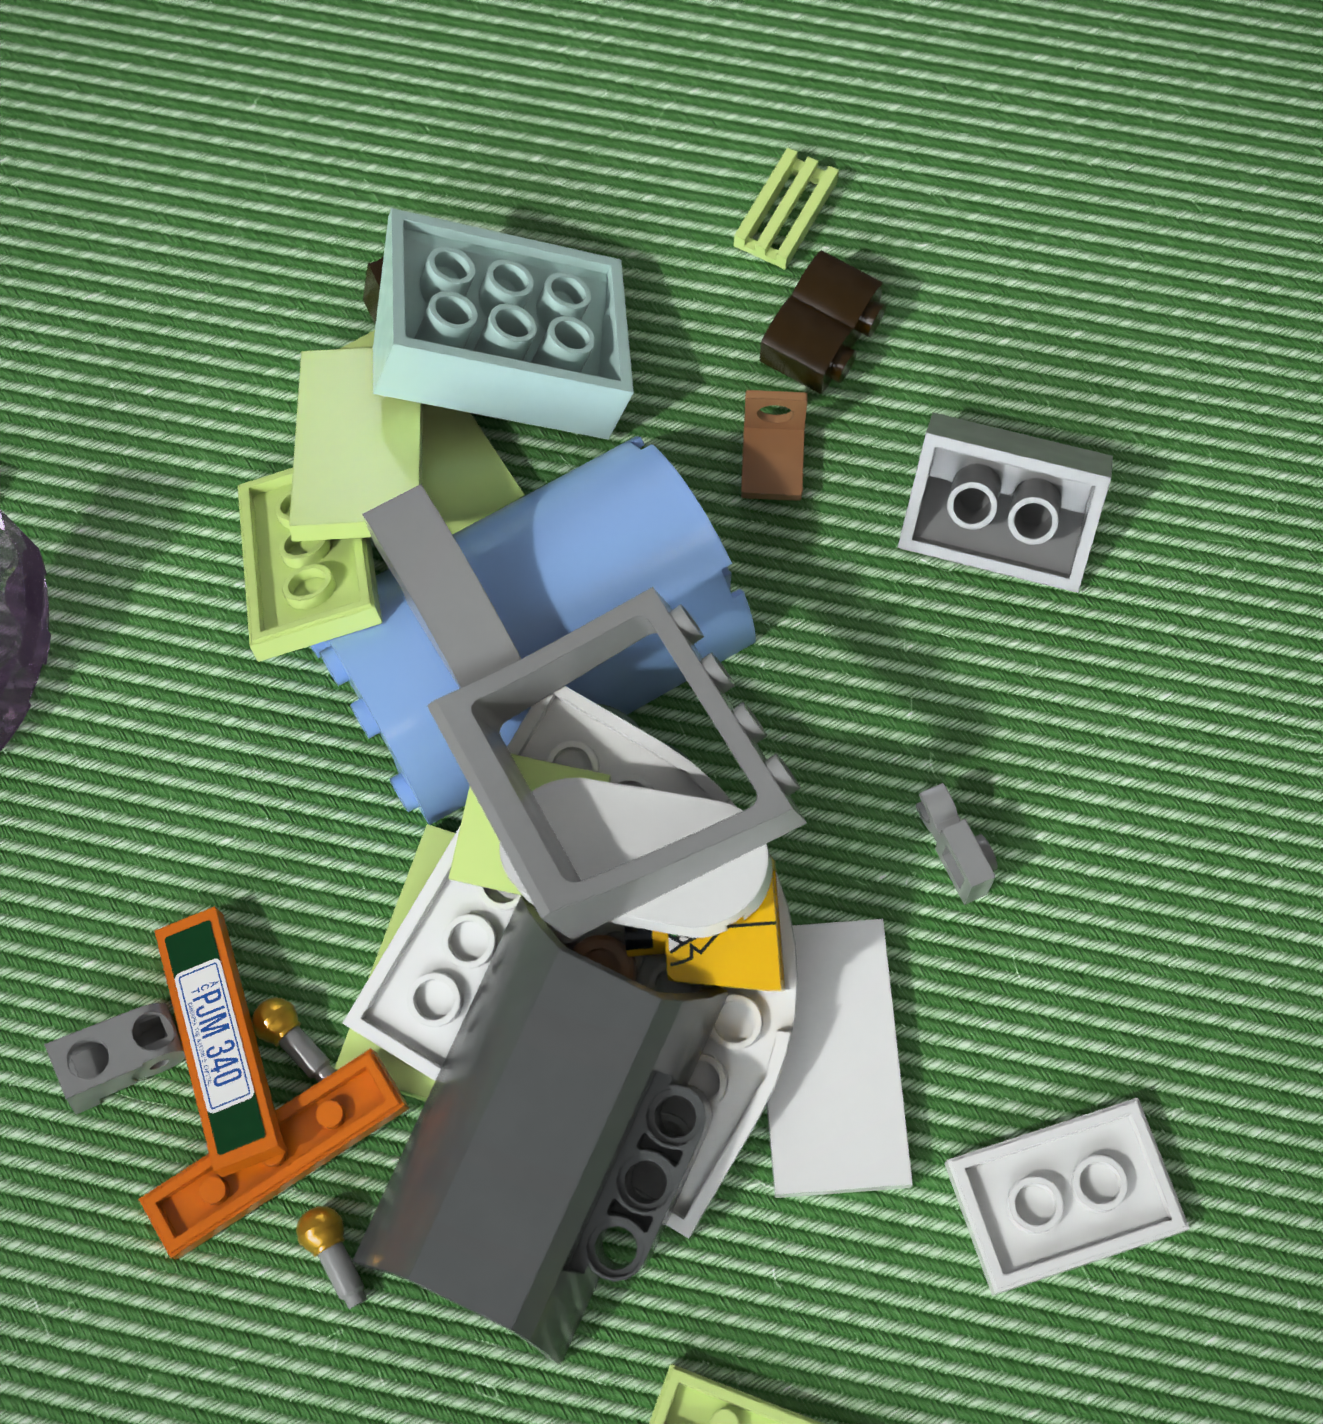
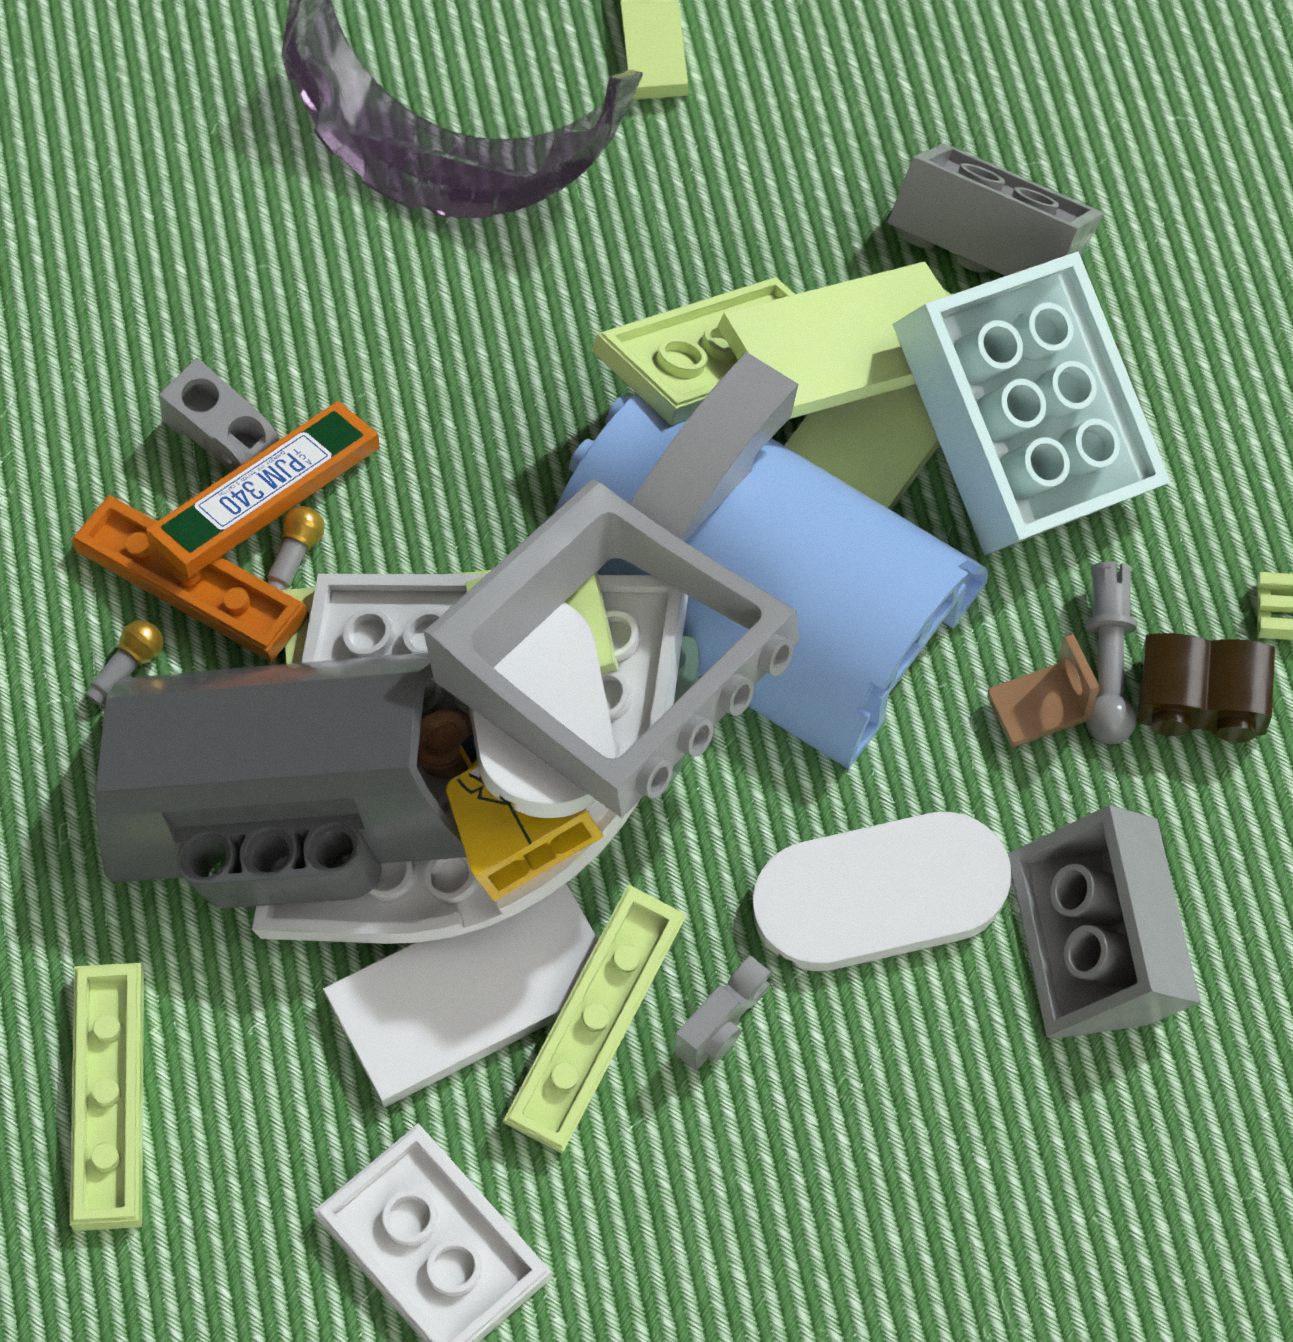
camera: 65 degrees right, 5 degrees down
none -> yellowish green tile [502,884,687,1154]
none -> white tile [753,812,1011,971]
none -> light grey slope [887,143,1104,276]
none -> light grey pin [1085,562,1137,745]

